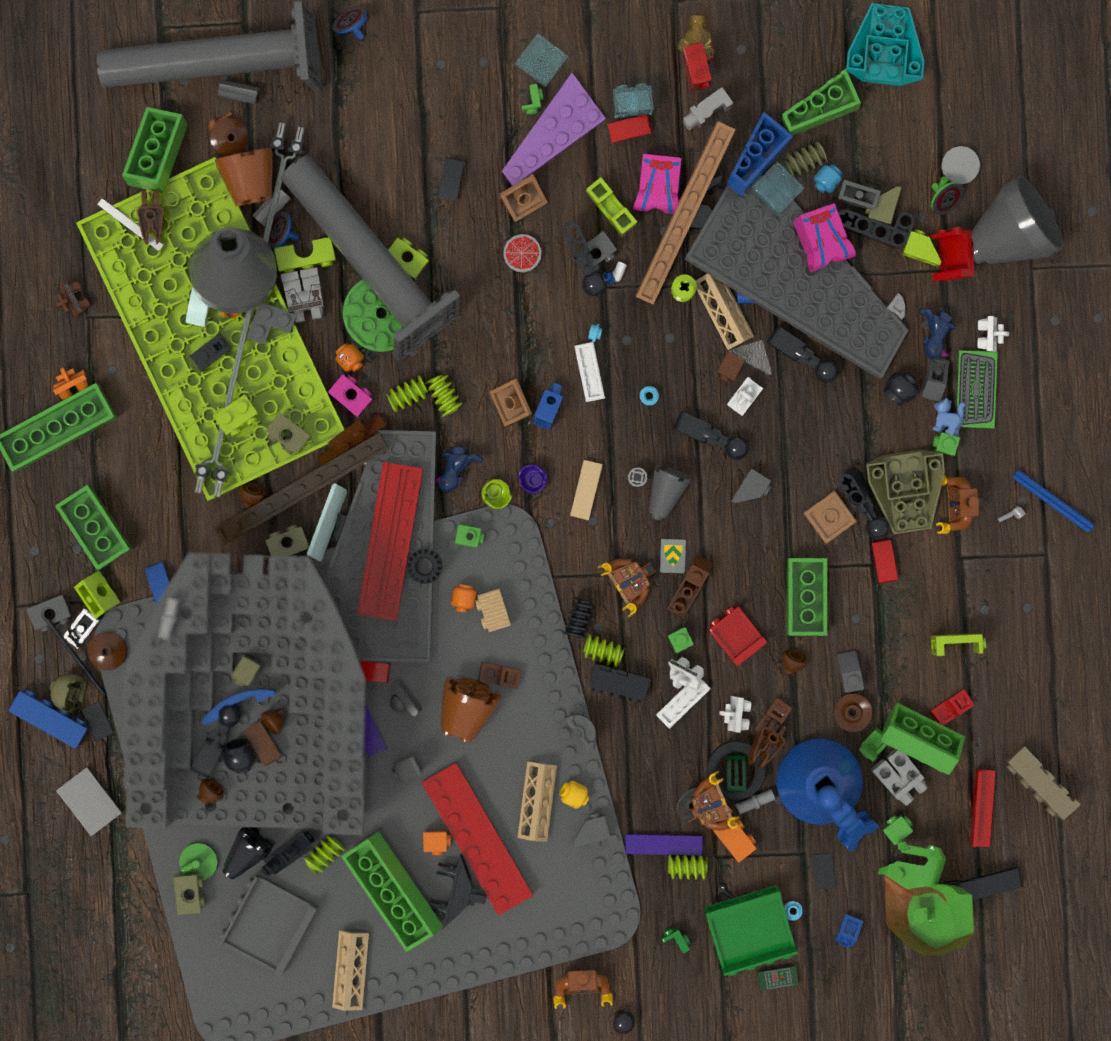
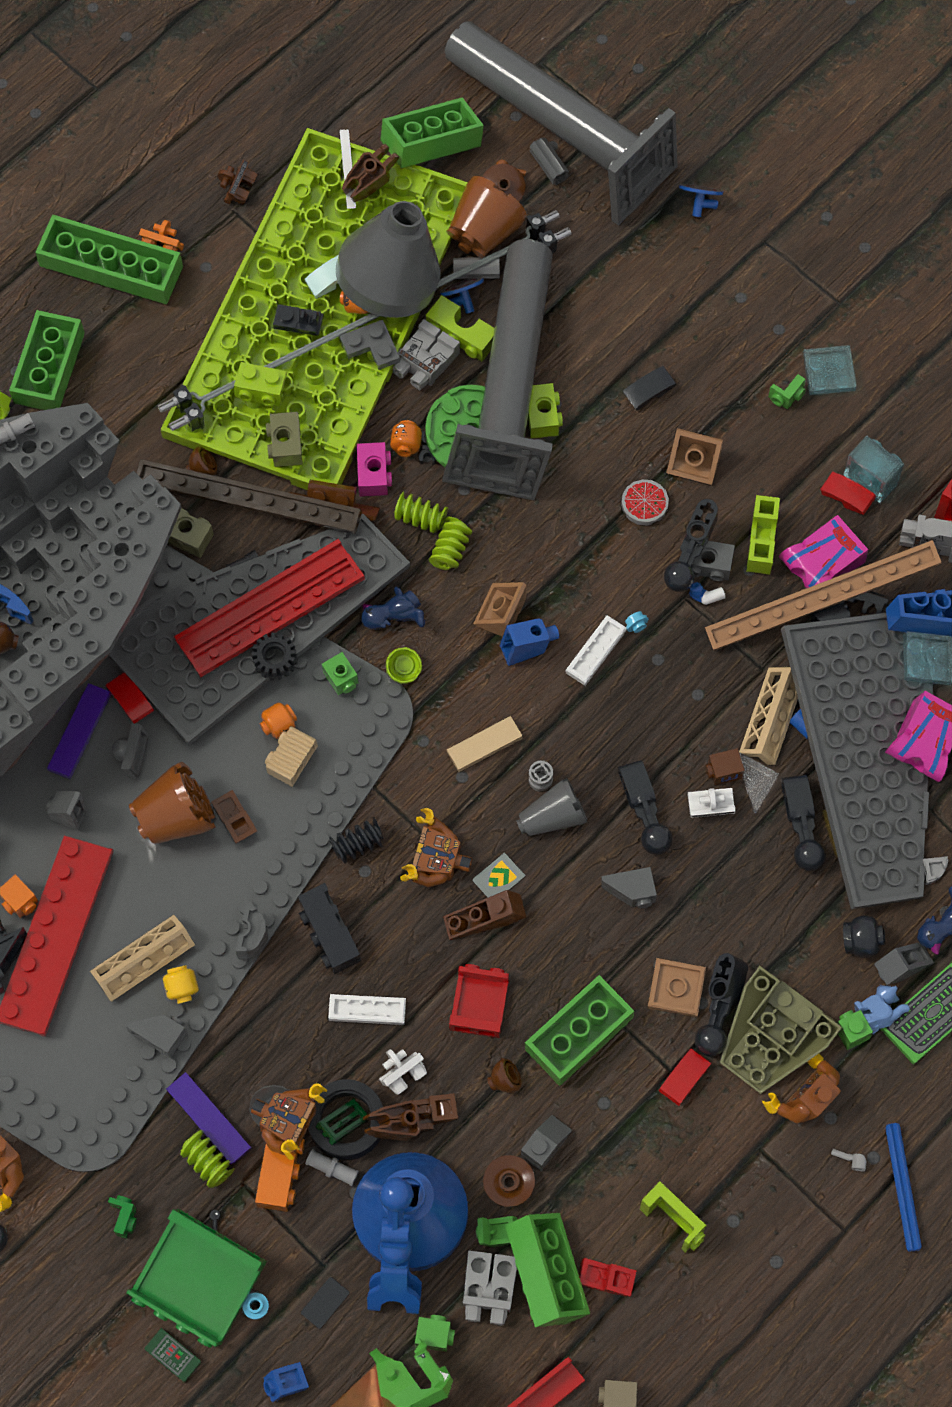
camera: 45 degrees right, 20 degrees down
olive brick [231,653,262,687] -> none
light aqua slope [307,483,347,561] -> none
medium lavender wing [502,73,606,186] -> none
dark purple hair [518,464,548,494] -> none
lime piece [583,634,625,668] -> none
medium azure plate [640,386,659,405] -> none
bright green brick [667,627,694,653] -> none
white hips [668,657,704,690] -> none
lime piece [671,275,697,302] -> none

